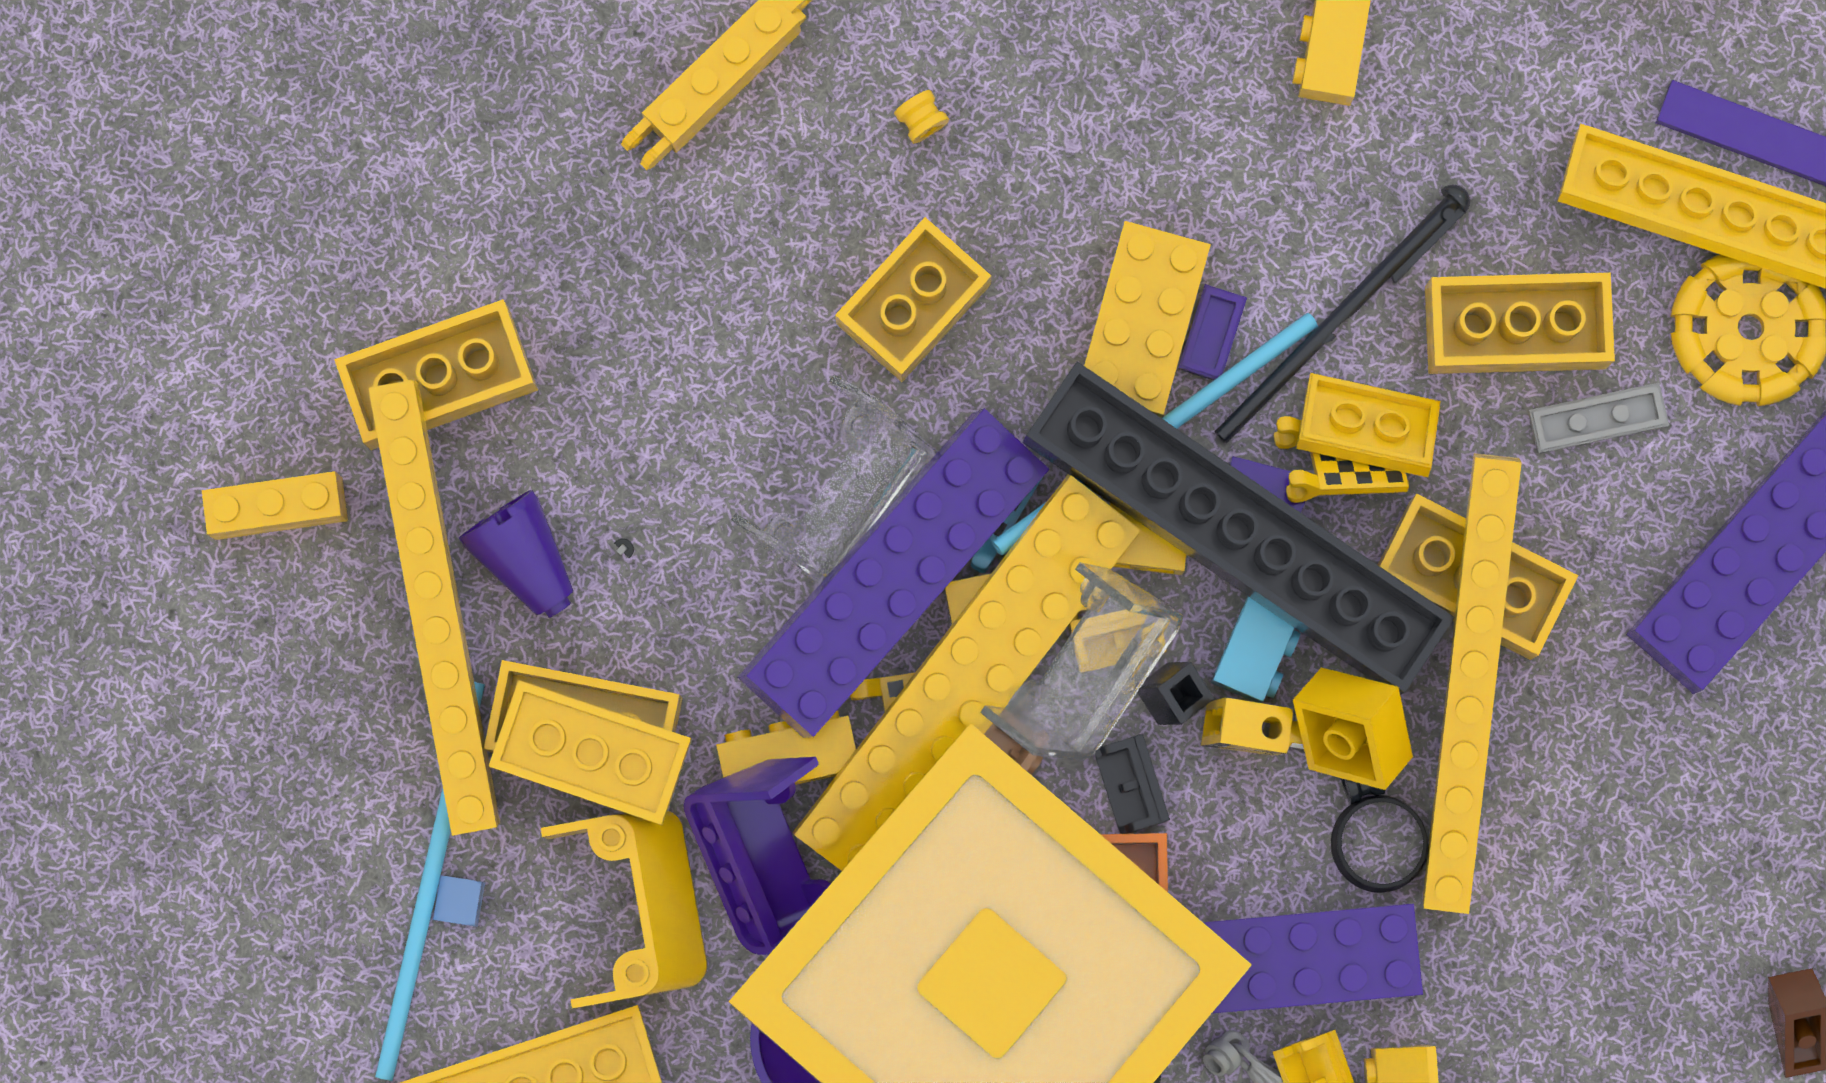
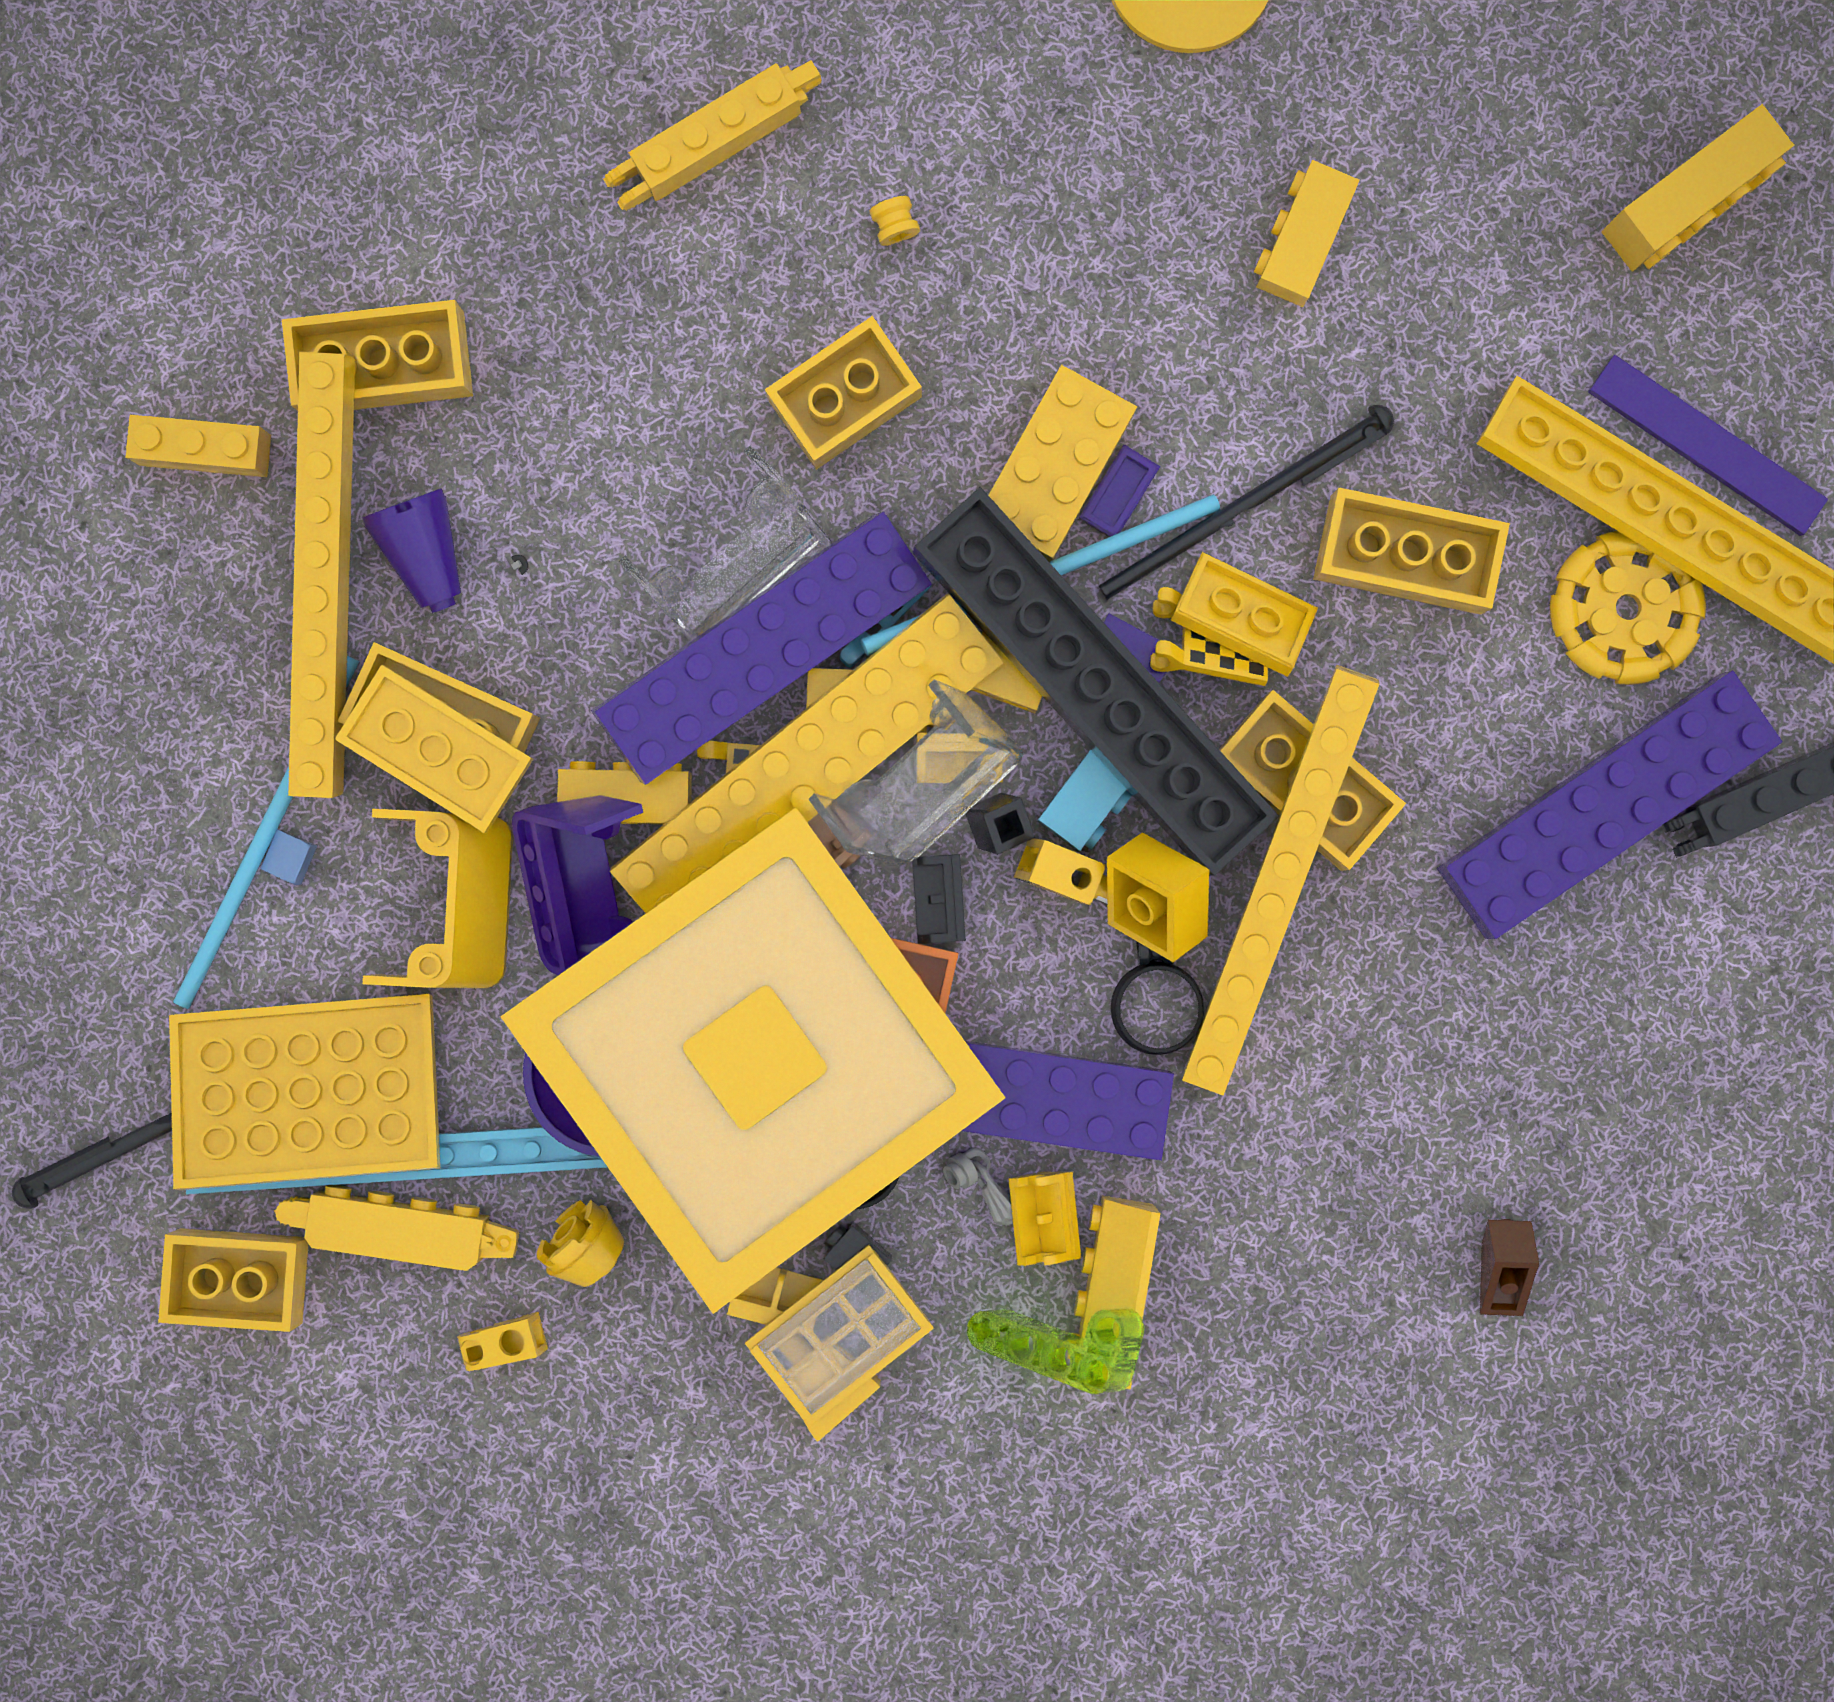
camera: 15 degrees right, 5 degrees up
light grey tile [1528,383,1669,454] -> none

